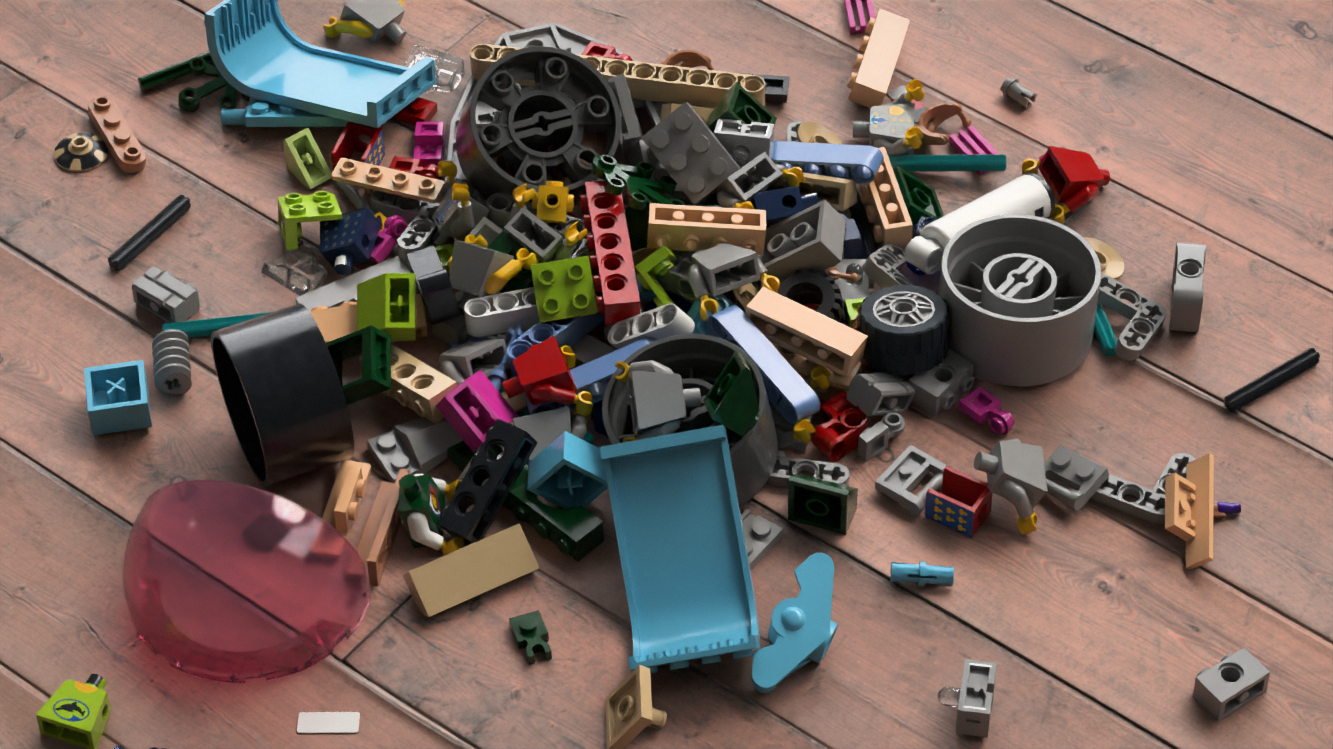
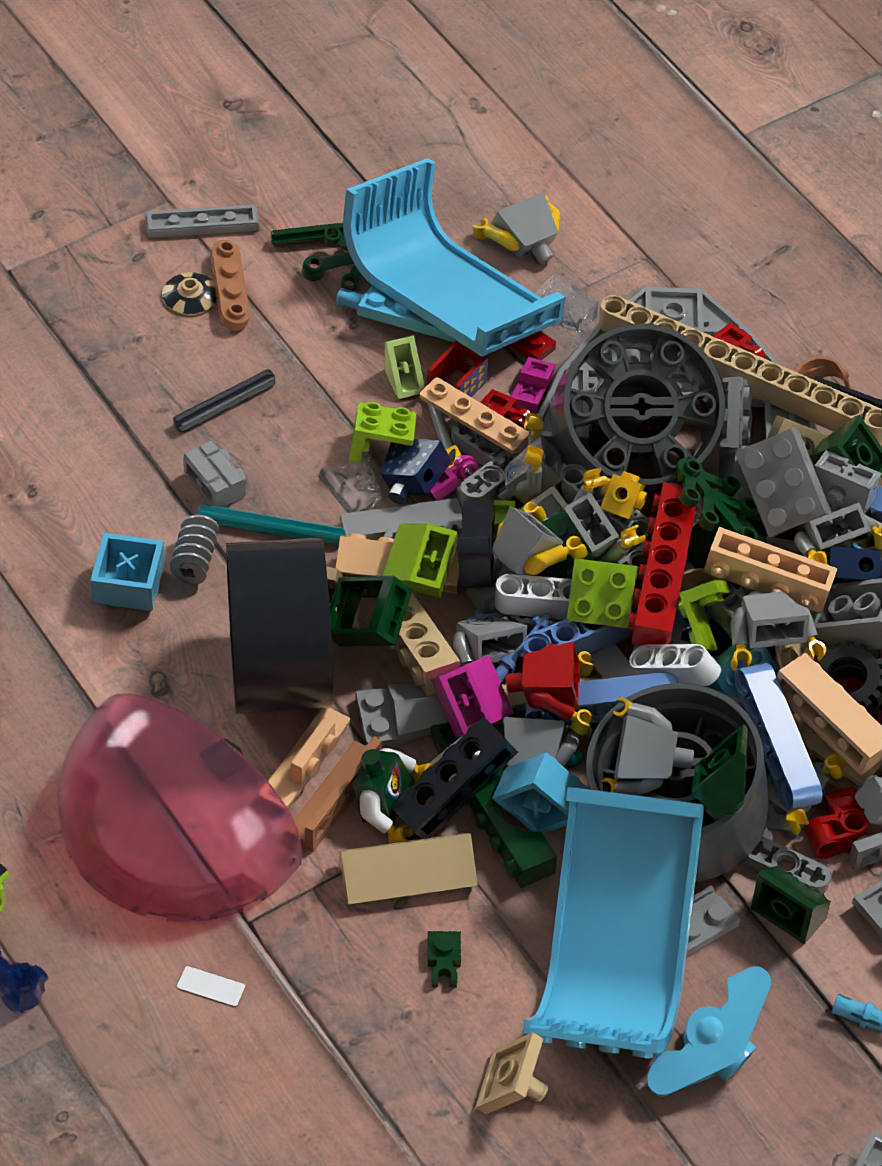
camera: 15 degrees right, 5 degrees up
none -> light grey tile [145,204,259,238]

